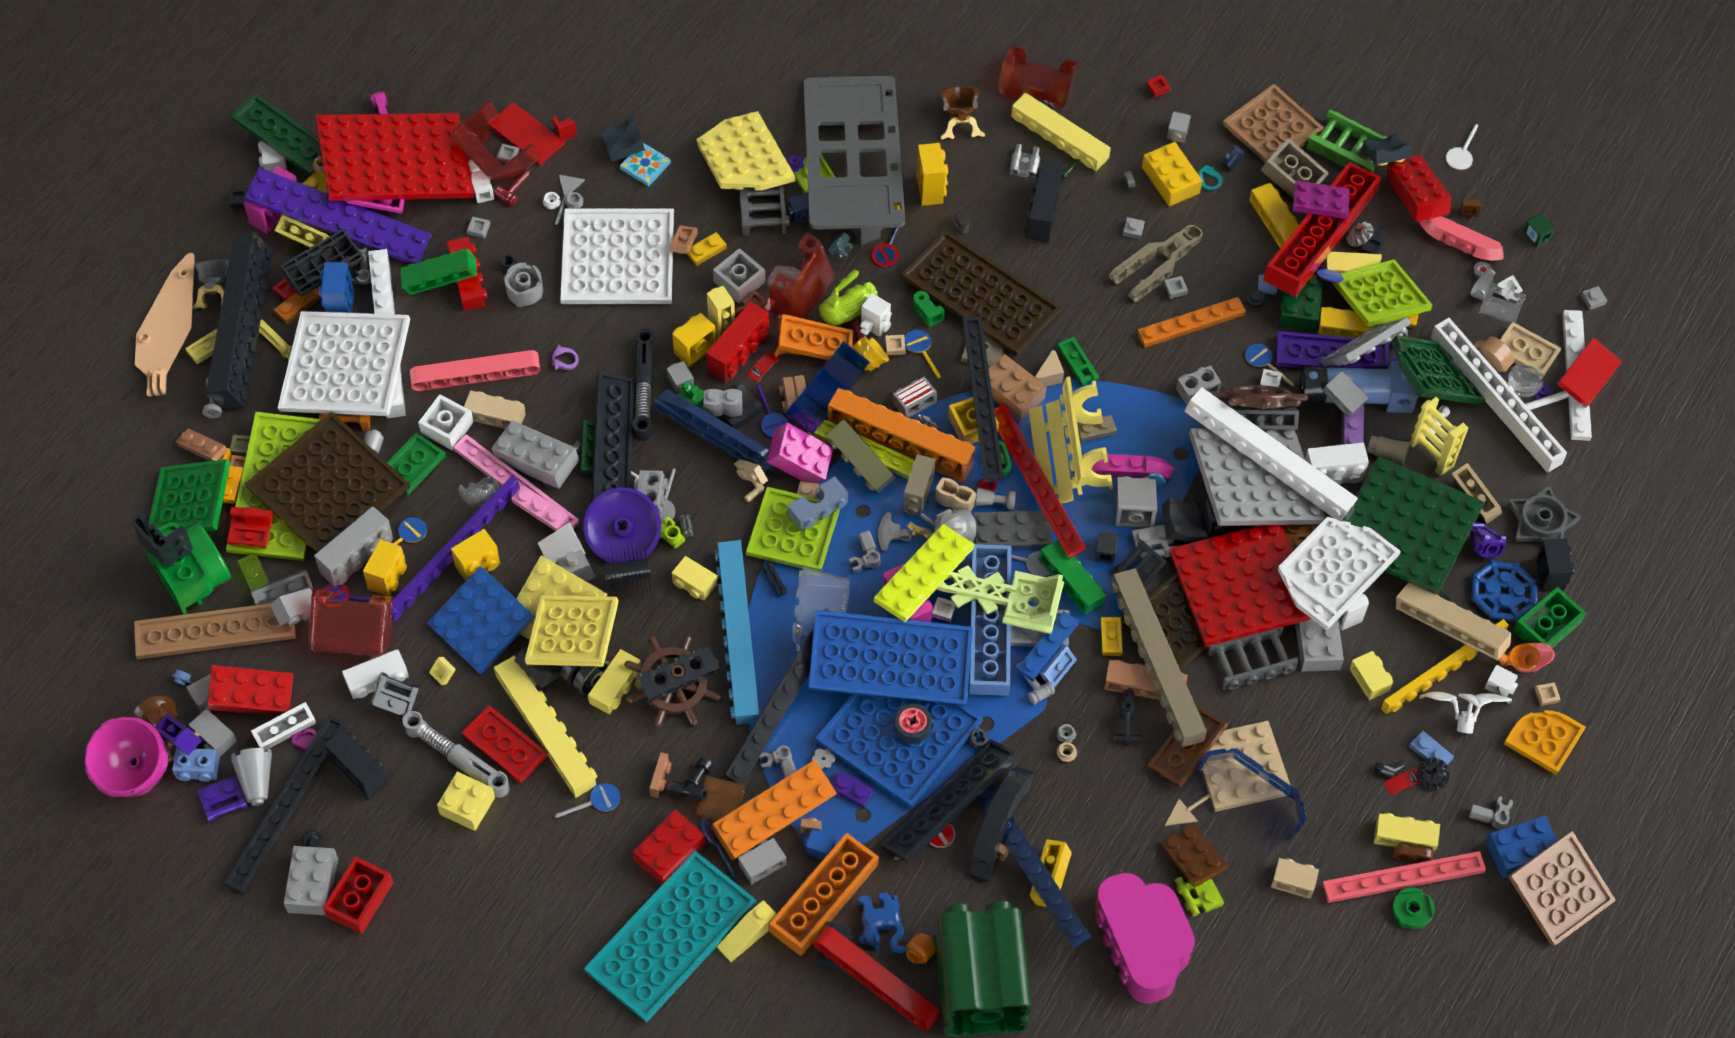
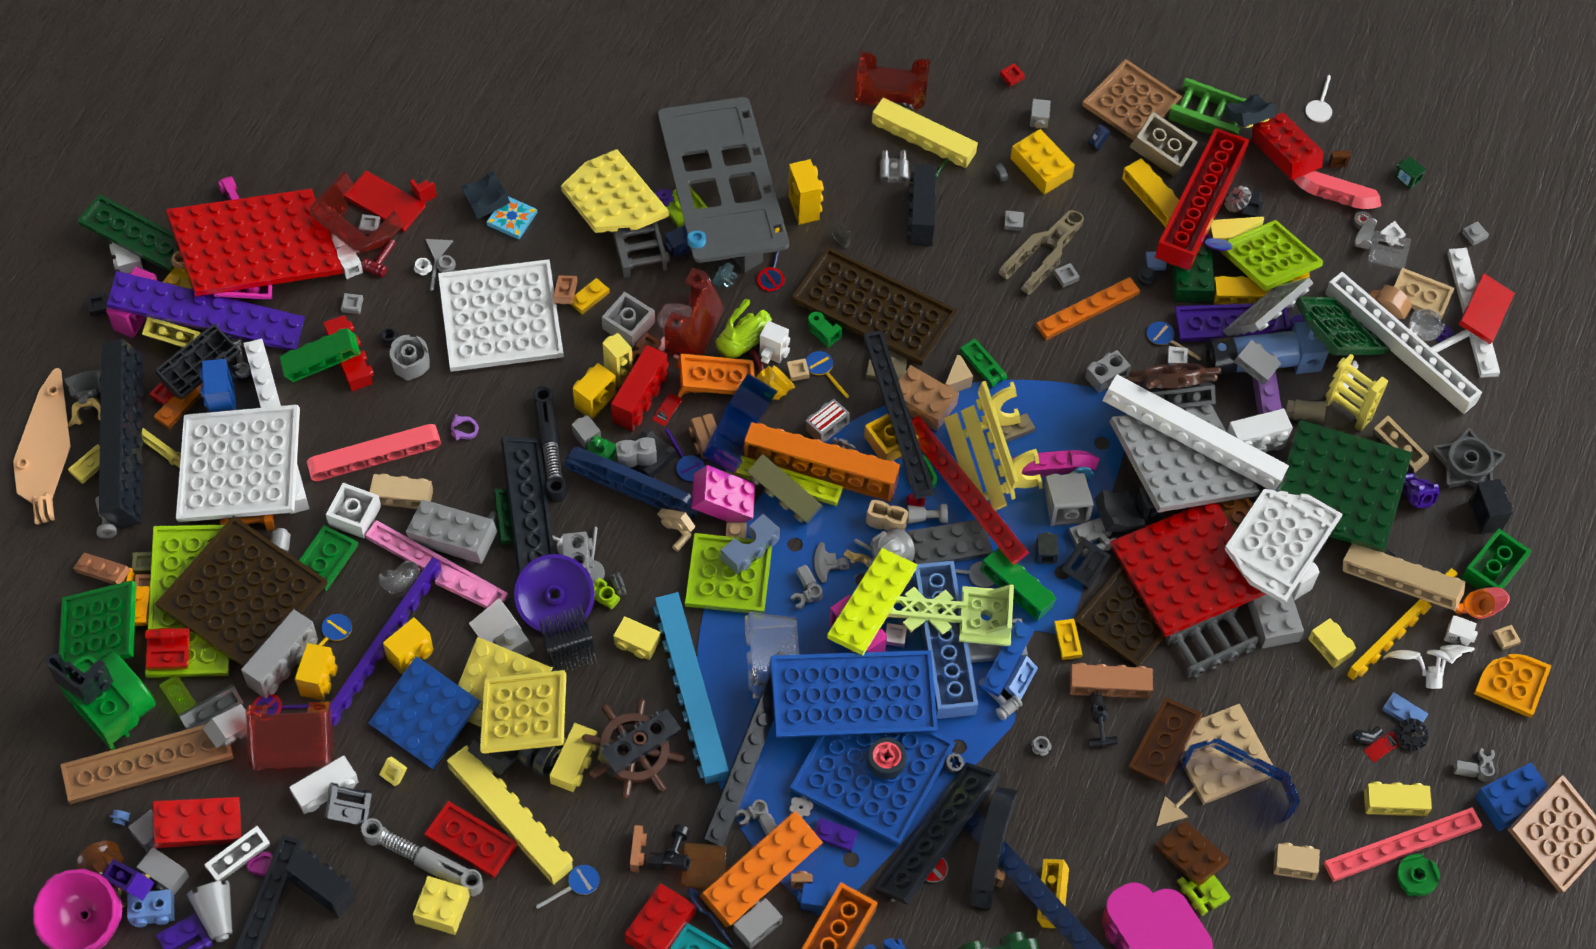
camera: 10 degrees left, 0 degrees up
black axle [762,562,787,597] -> none
dark tan window [903,454,935,516] -> none
reddish brown helmet [940,86,985,139] -> none
tan plate [1057,742,1077,762] -> none
dark tan brick [1110,568,1207,747] -> none
teal piece [1197,166,1222,191] -> none
magenta plate [1293,180,1349,219] -> none
reddish brown plate [1392,844,1433,863] -> none
blue plate [1470,559,1539,623] -> none
none -> dark azure tile [687,230,706,248]

